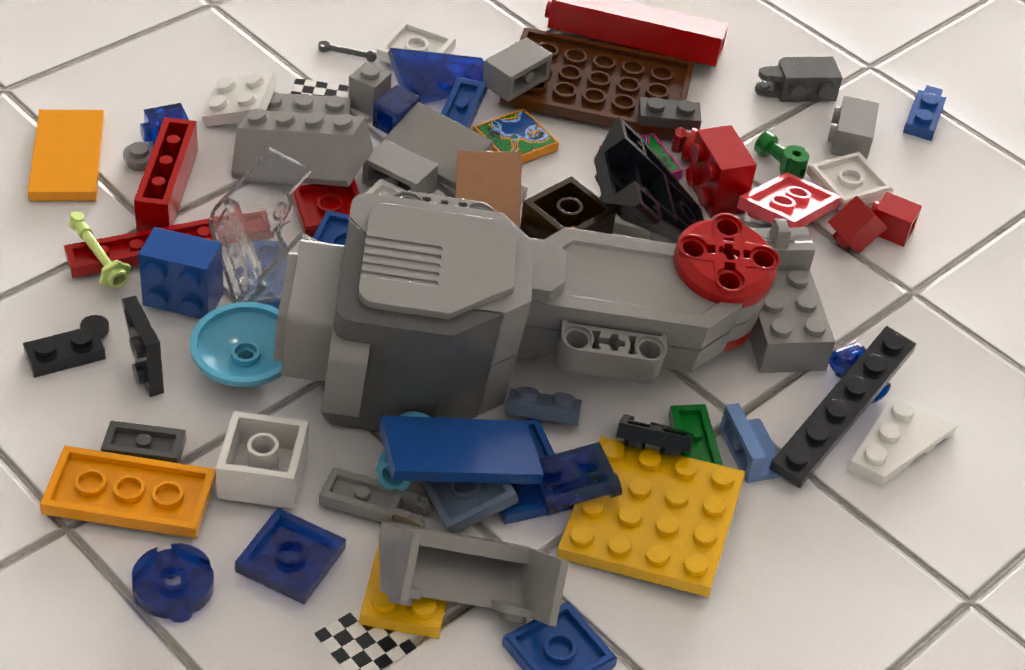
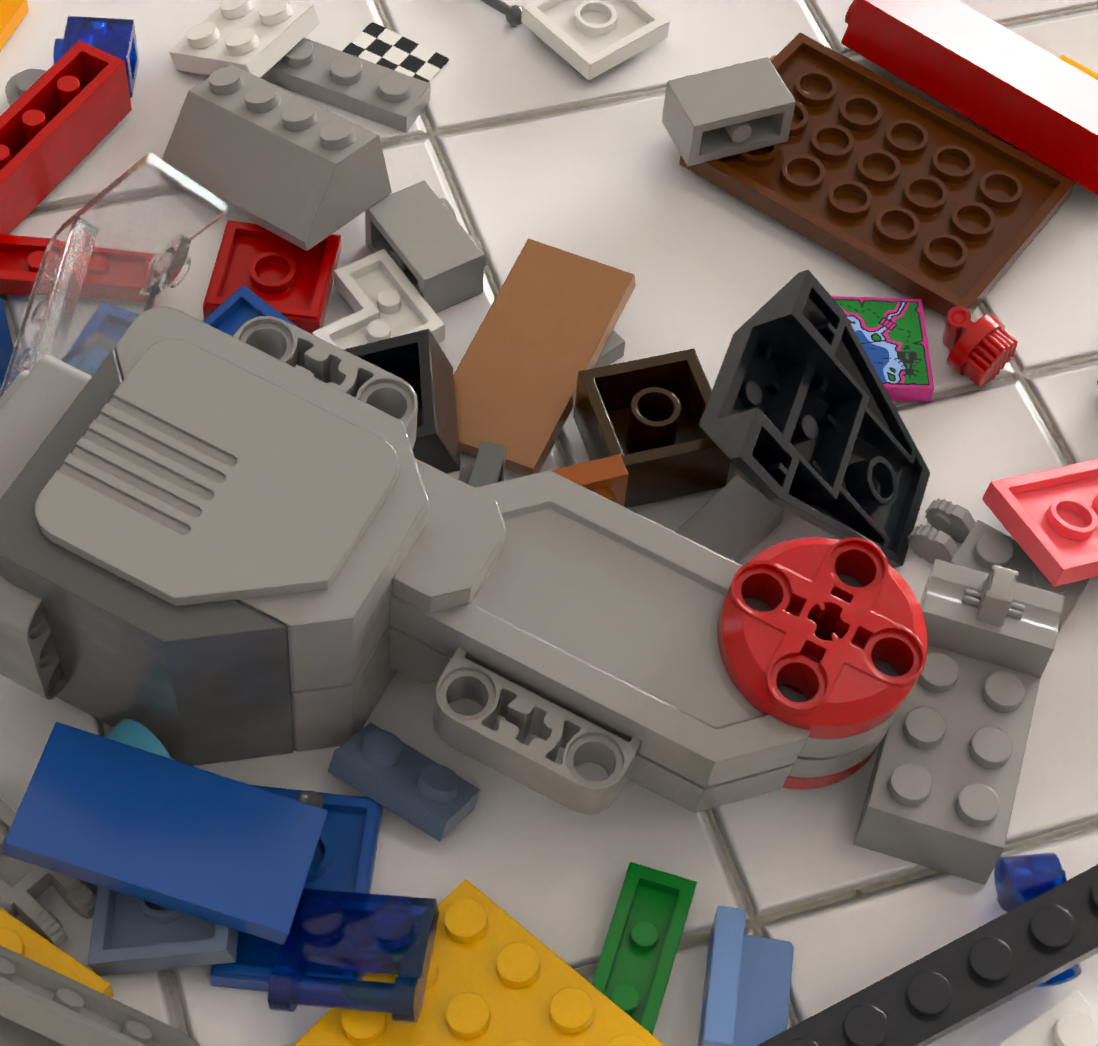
camera: 25 degrees right, 10 degrees up
light grey brick [348,62,392,117] -> none
clear blue brick [372,85,421,134] -> none
light grey tile [380,102,494,190] -> none
clear blue wing [388,48,488,107] -> none
blue hinge [441,77,487,129] -> none
tile [473,108,559,164] -> none
black wing [616,414,694,457] -> none
dark grey plate [638,97,702,130] -> none
red brick [686,125,757,219] -> none

